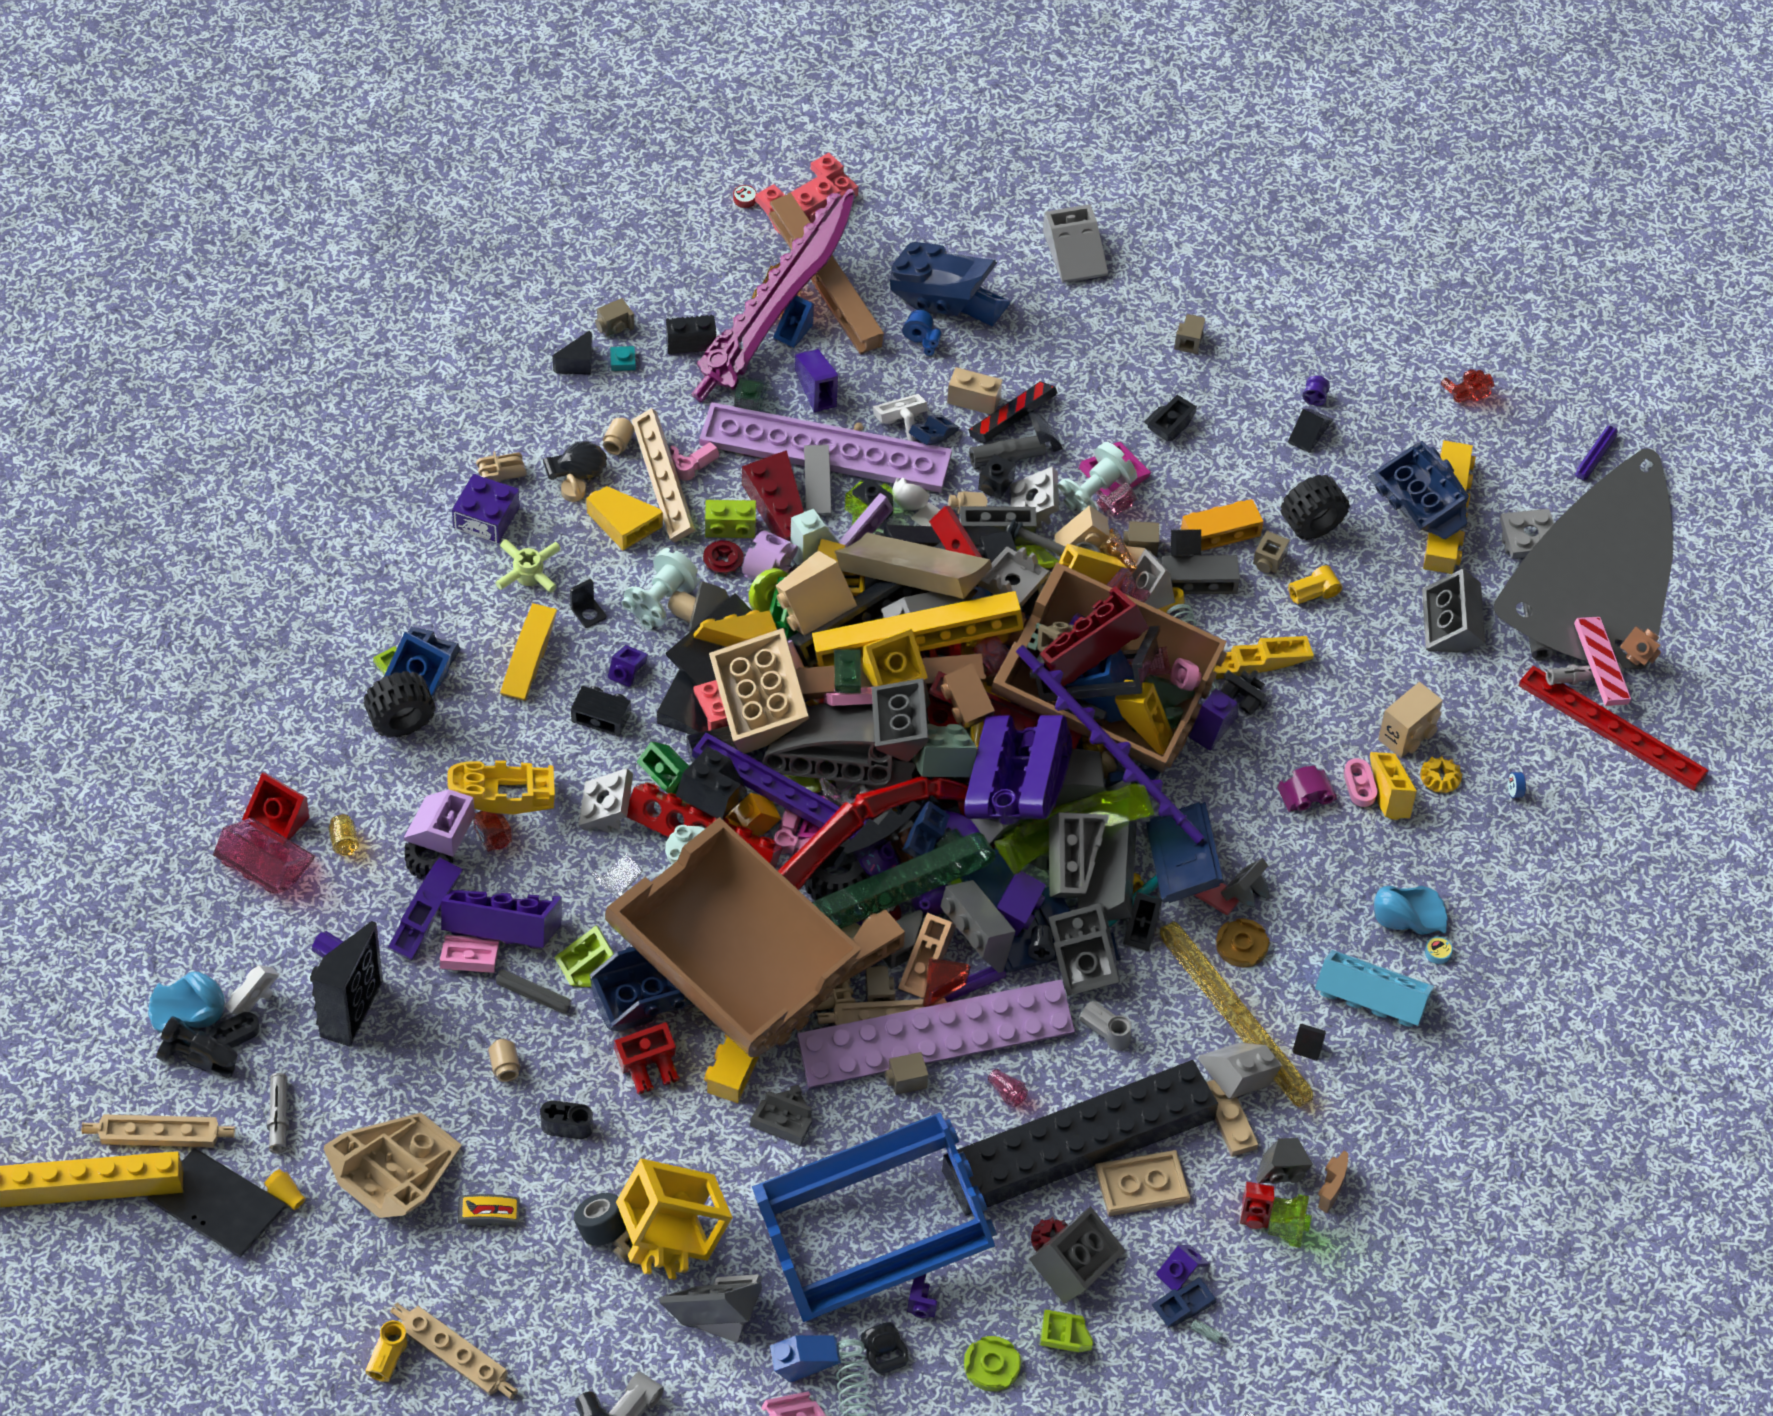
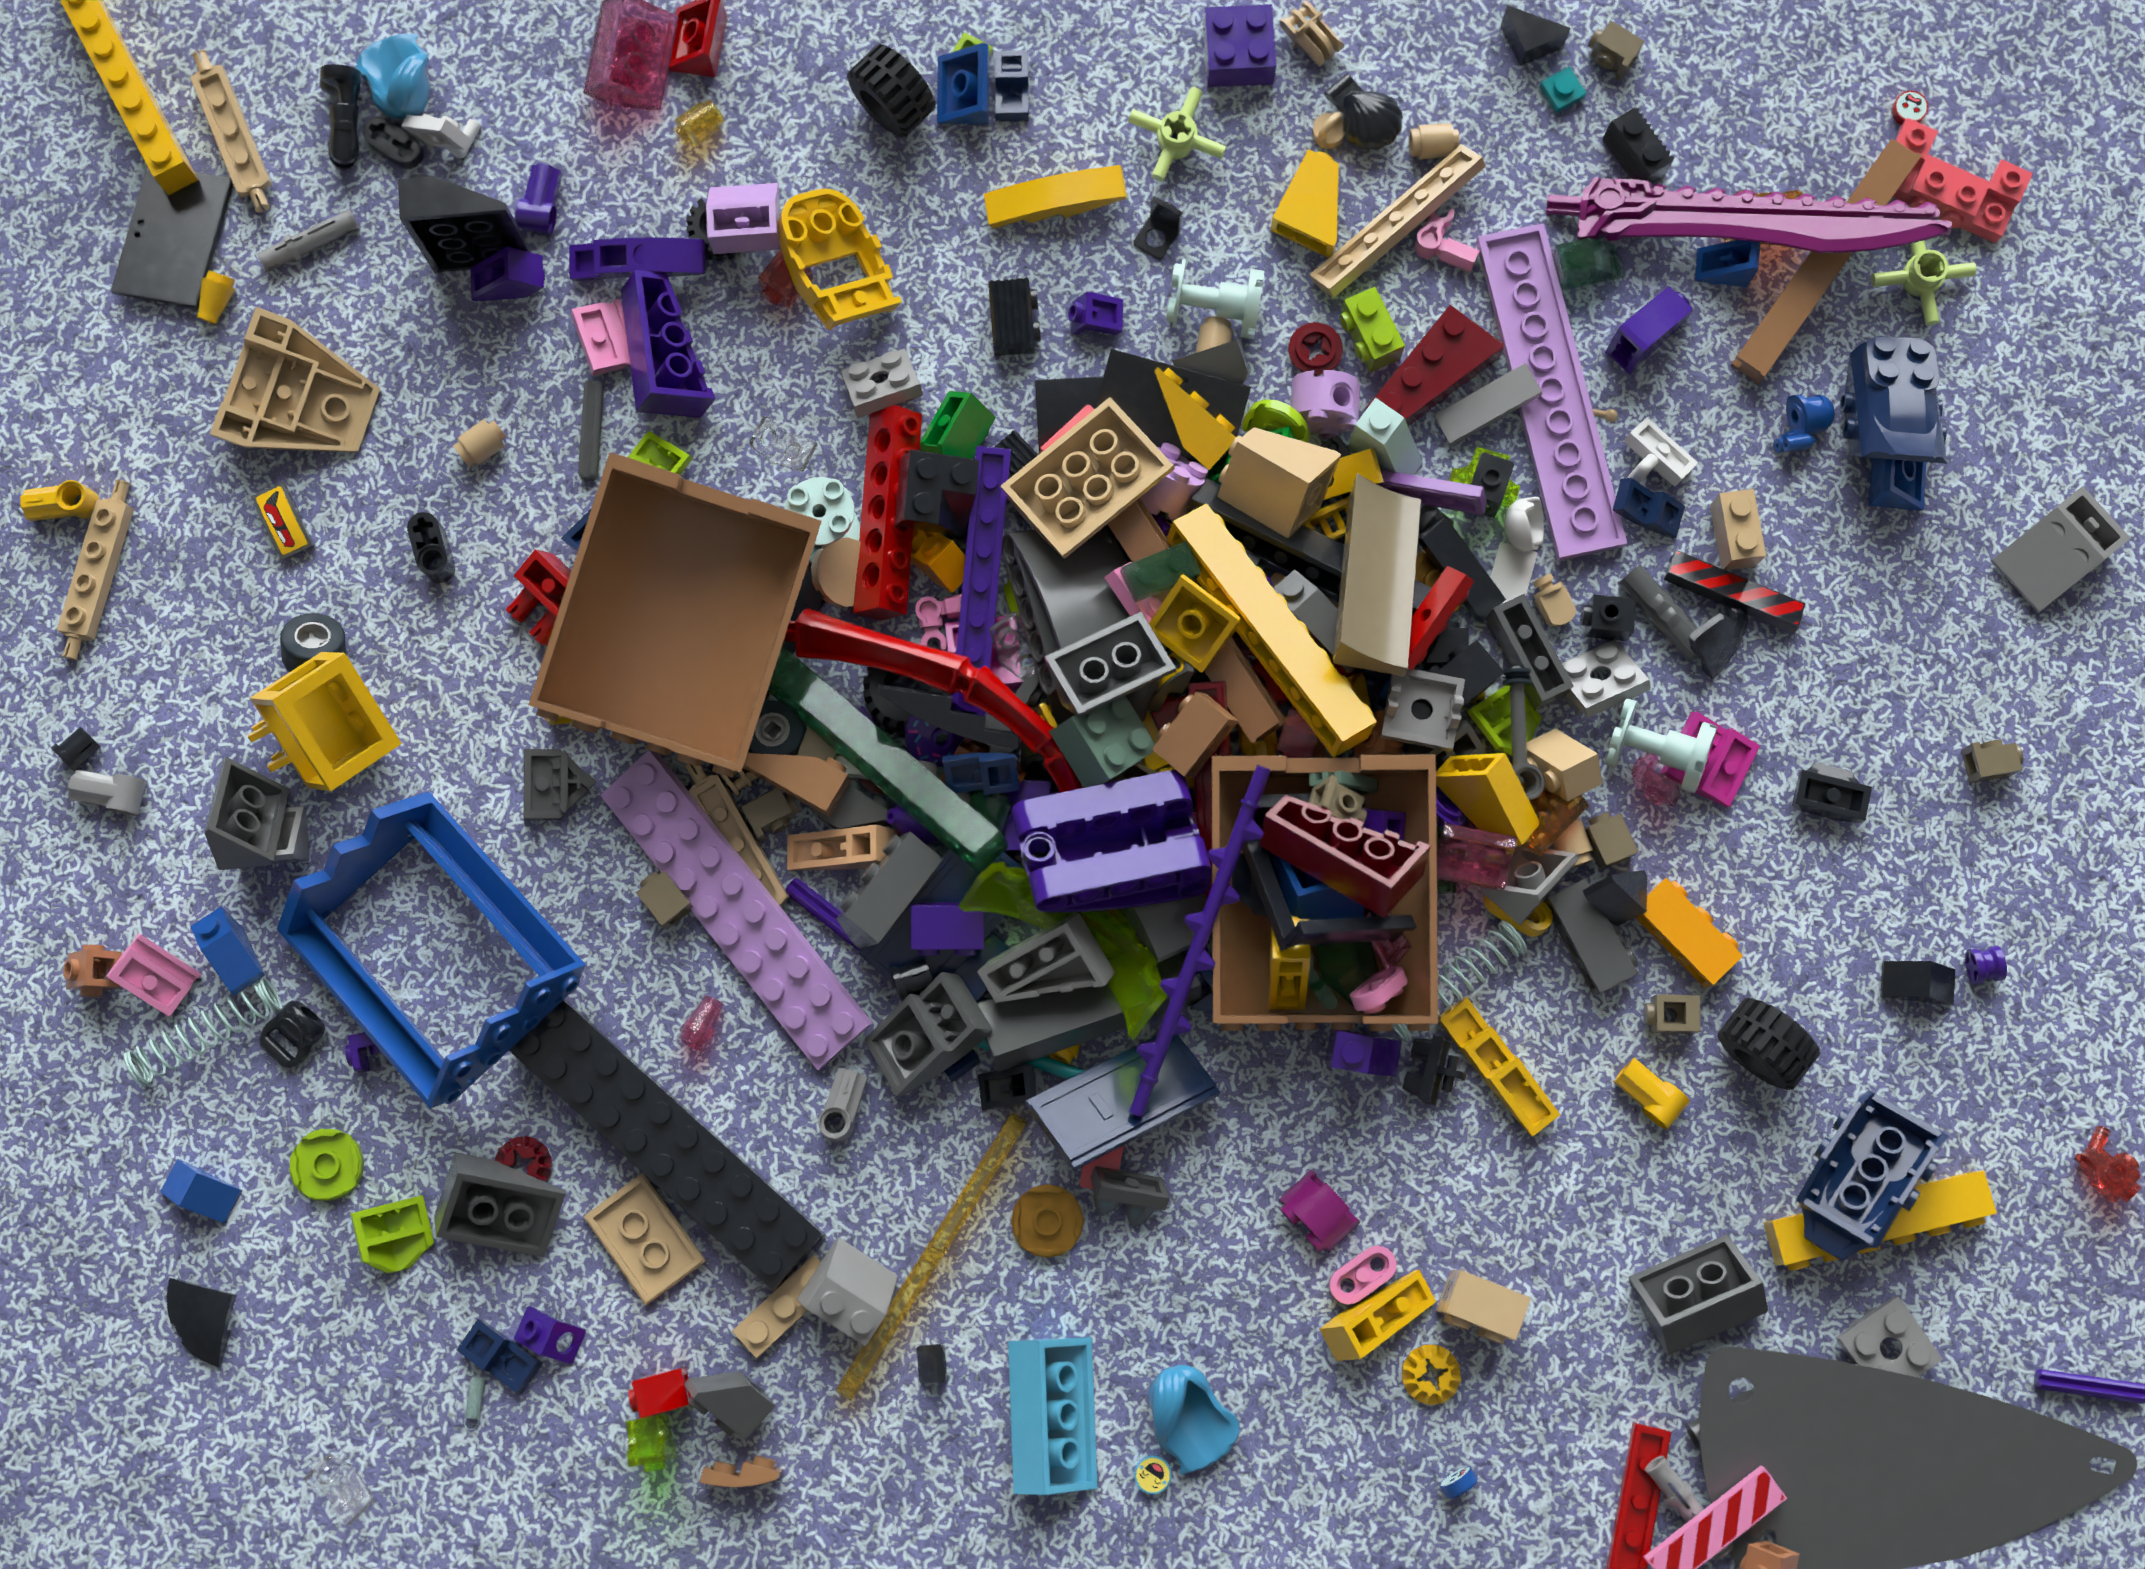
camera: 70 degrees right, 25 degrees up
clear red slope [923,958,971,1007] -> none
none -> dark purple slope [470,246,545,302]
none -> yellowish green bar [1871,240,1977,326]

